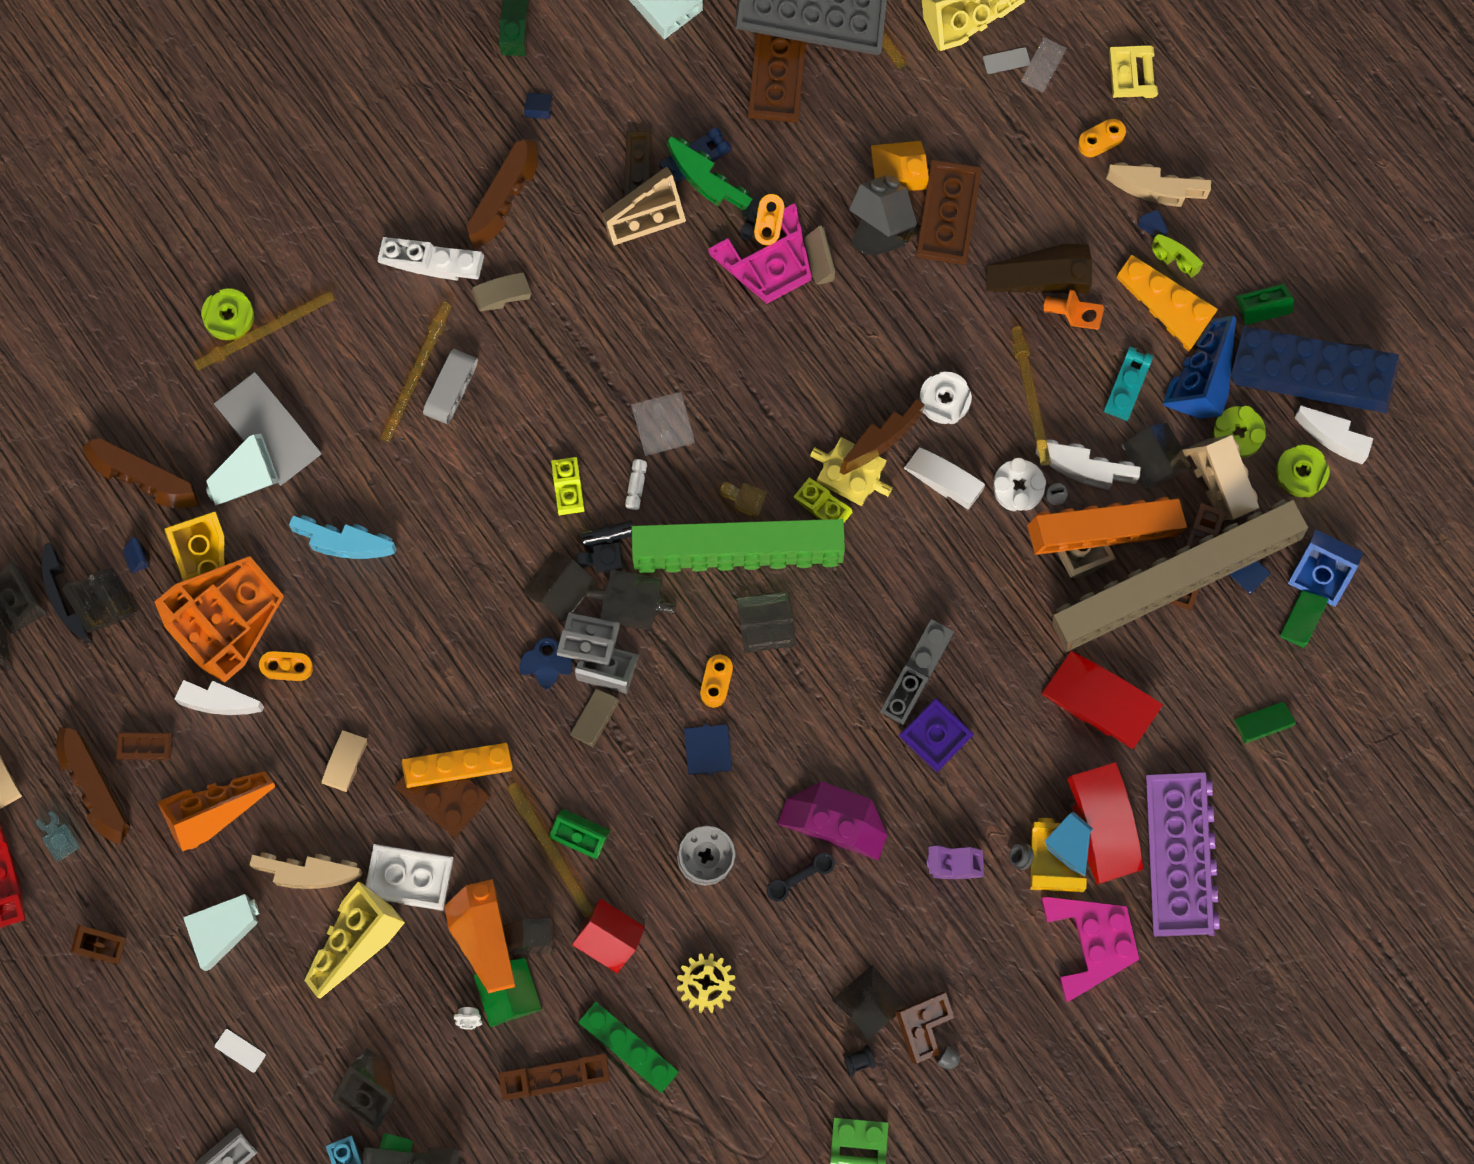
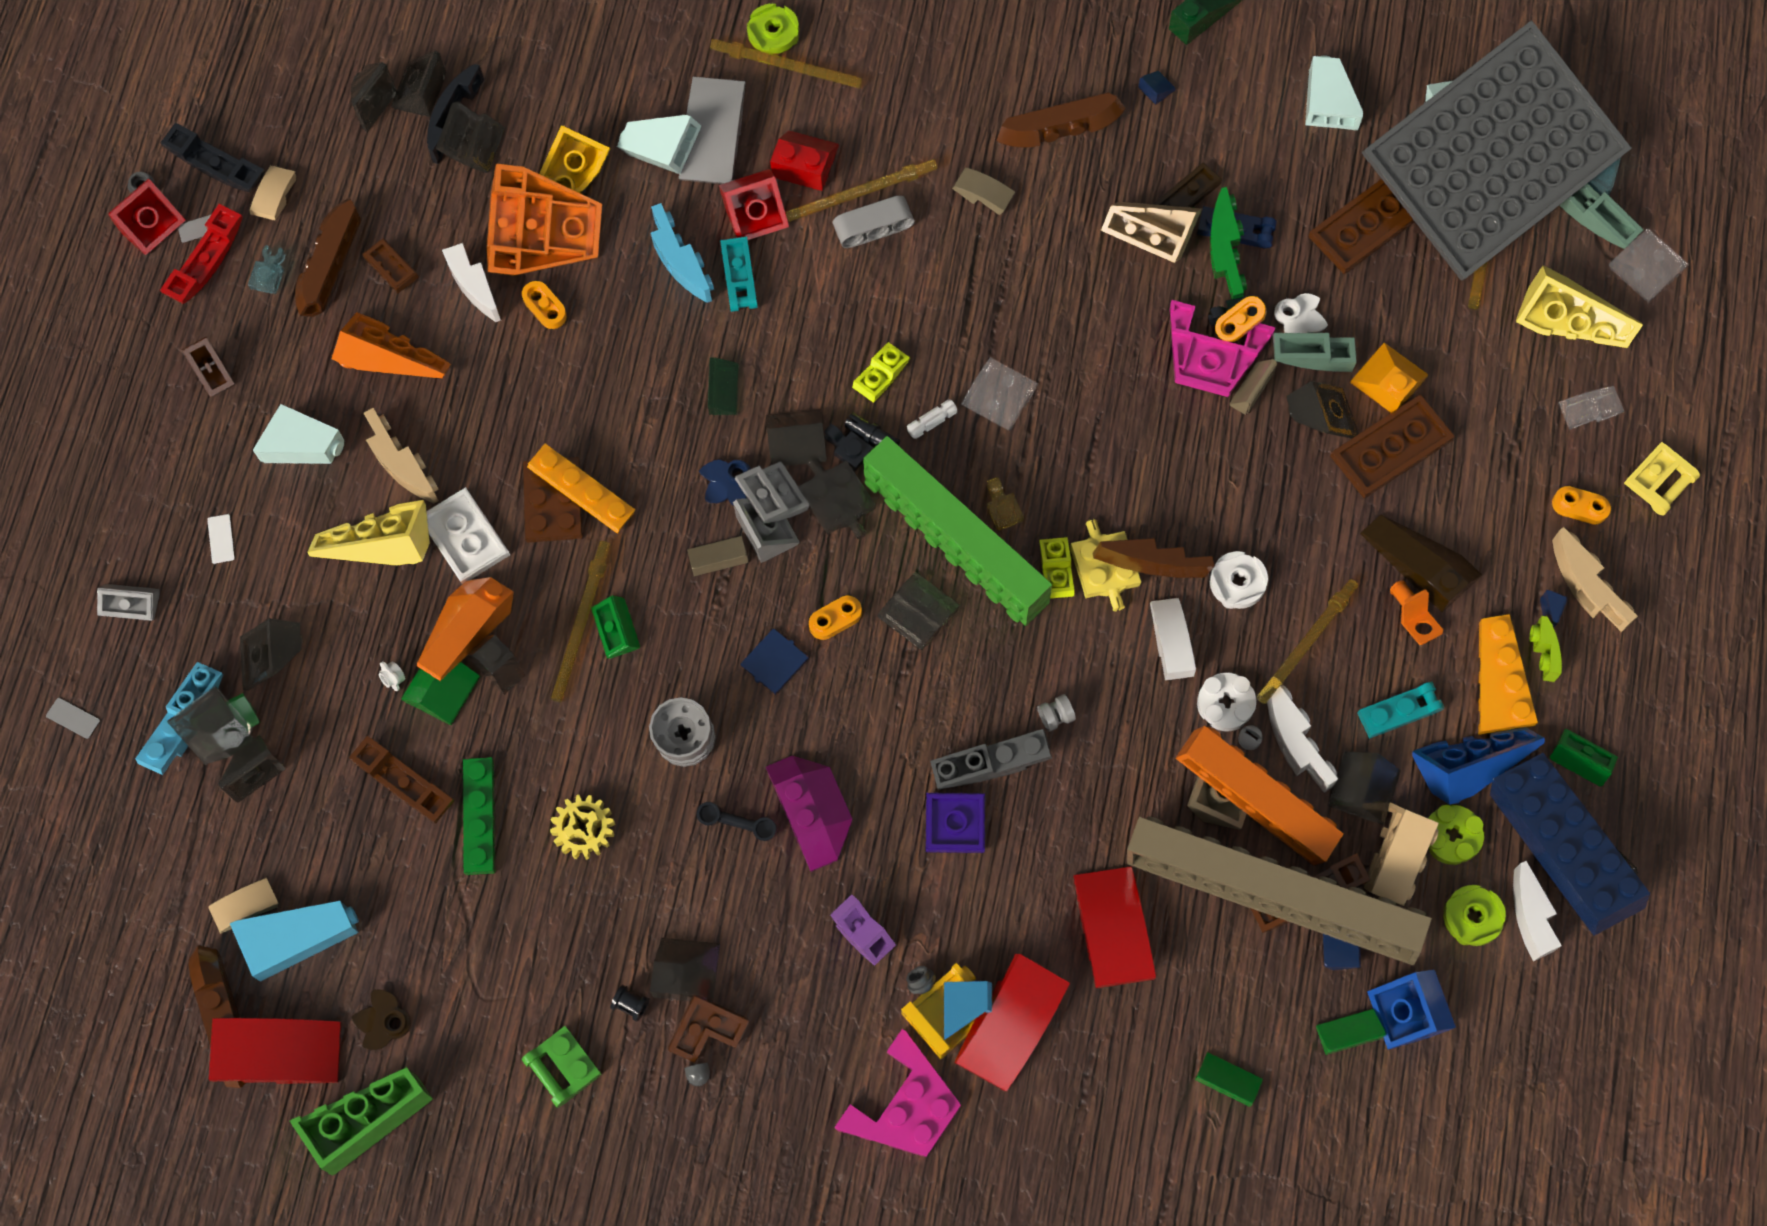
camera: 50 degrees right, 5 degrees down
reddish brown brick [83,438,198,508] -> none
dark blue slope [123,537,149,573] -> none
tan slope [322,730,367,792] -> none
white slope [377,237,484,280] -> none
red slope [571,898,645,973] -> none
dark grey slope [849,175,917,237] -> none
light grey sticker [983,47,1031,74] -> none
medium lavender bracket [1146,772,1220,937] -> none
none -> clear green slope [708,357,739,415]
none -> red slope [719,169,789,240]
none -> teal plate [720,237,758,312]
none -> red slope [770,130,839,191]
none -> light grey wheel [1037,694,1076,732]
none -> sand green slope [1273,333,1356,372]
none -> white plate [1274,293,1328,333]

